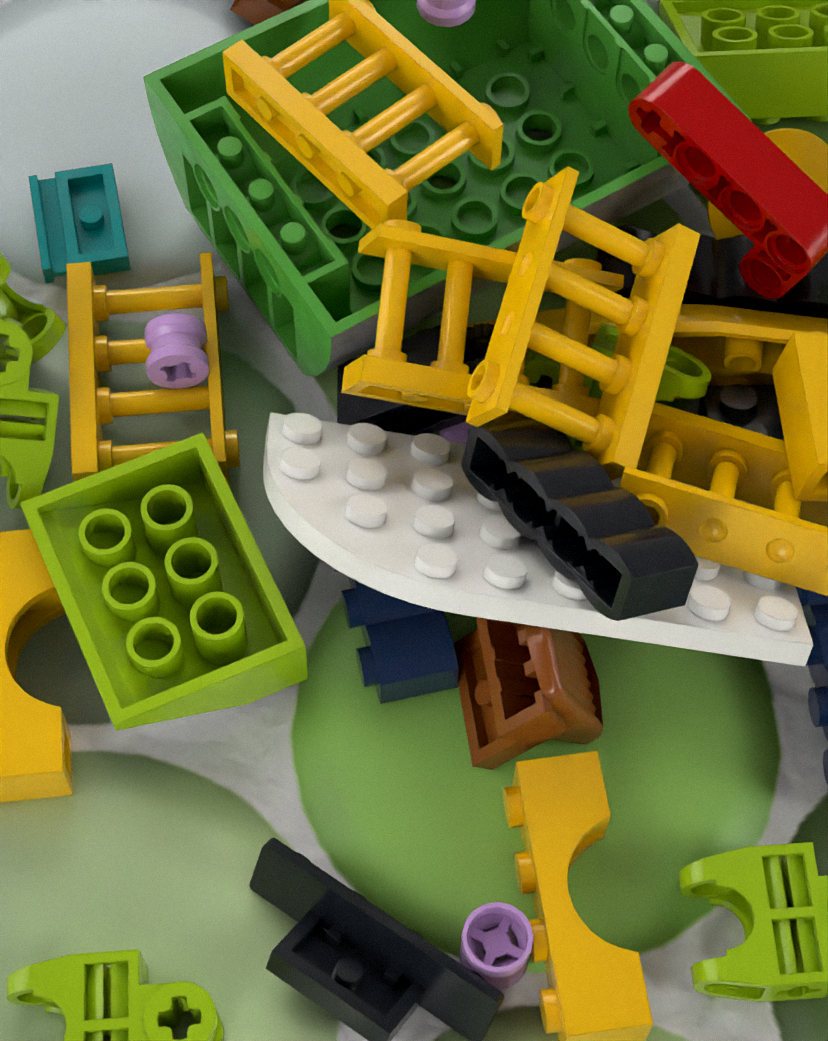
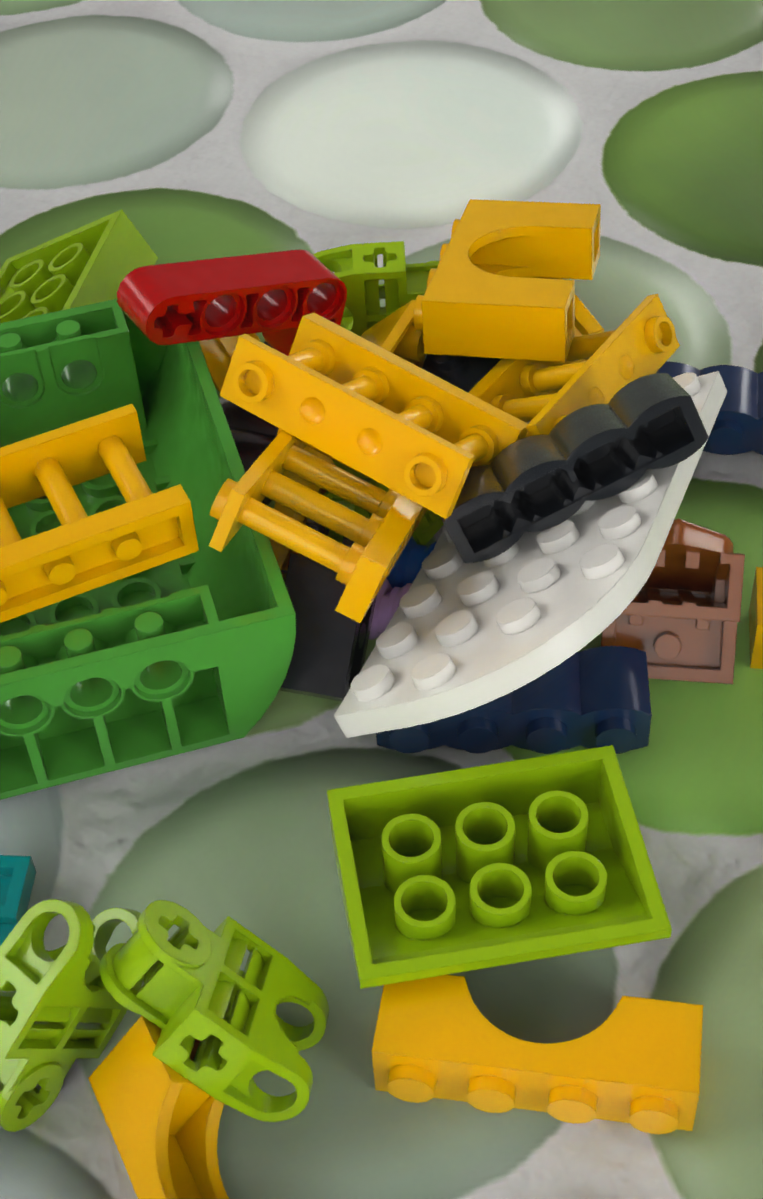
camera: 70 degrees left, 15 degrees down
yellow fence [66,252,241,487] -> none
lavender wheel [144,313,209,389] -> none

